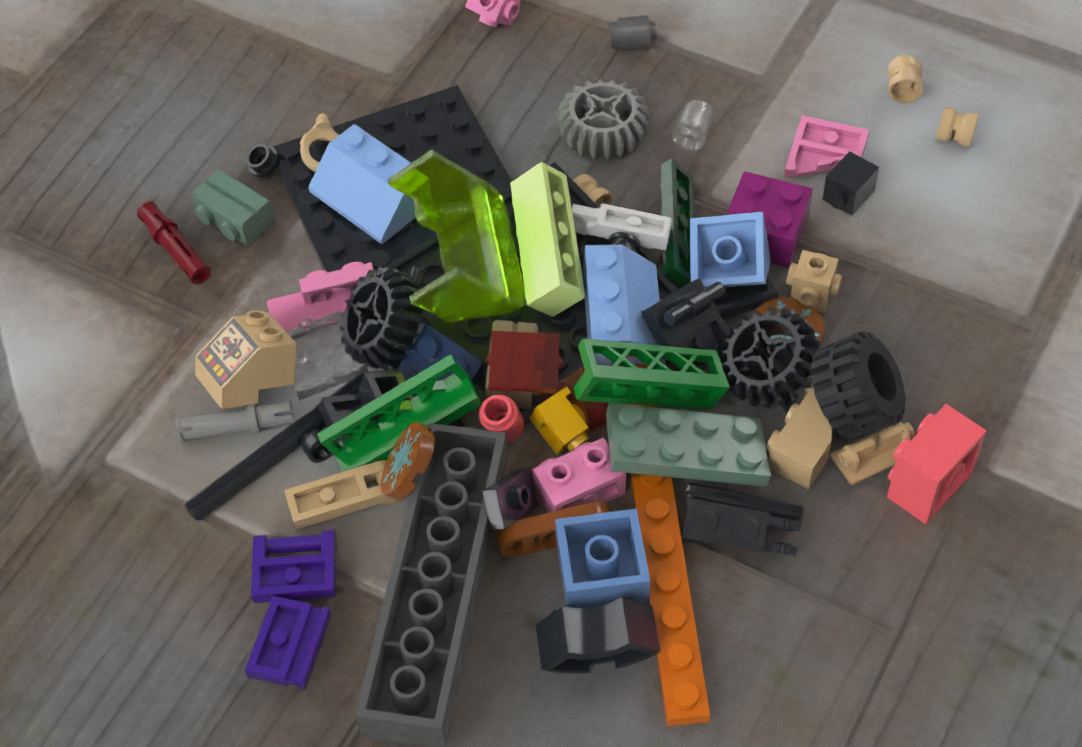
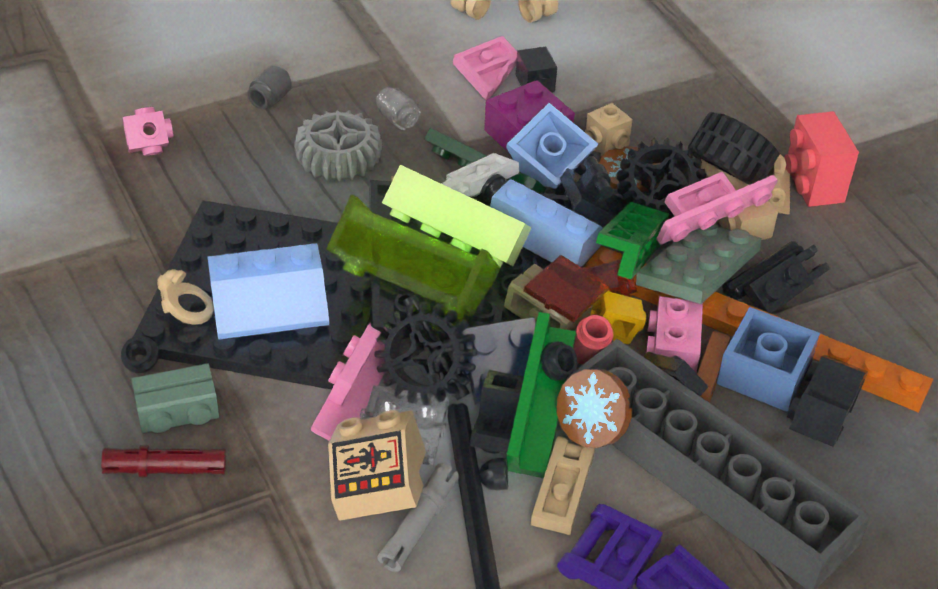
camera: 60 degrees left, 10 degrees down
none -> black plate [541,341,577,381]
none -> bright pink bracket [656,172,778,245]

